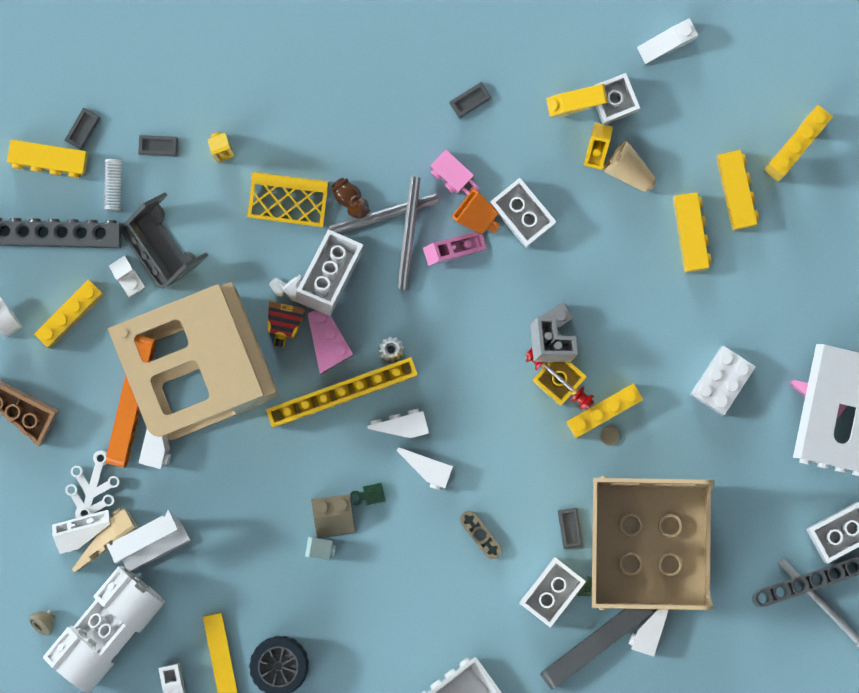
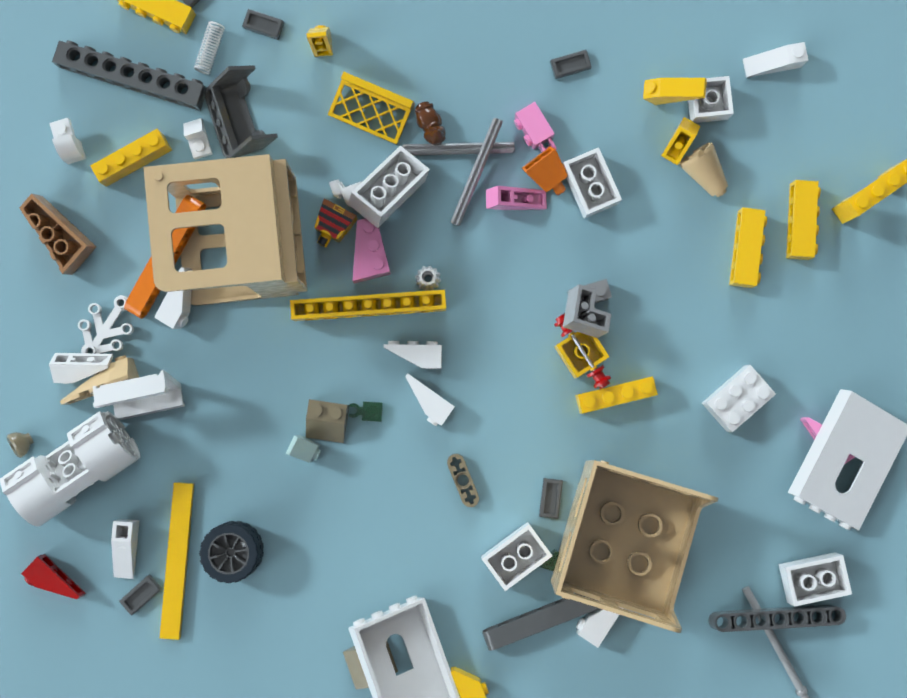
camera: 15 degrees right, 0 degrees up
dark tan piece [600,426,620,446] -> none

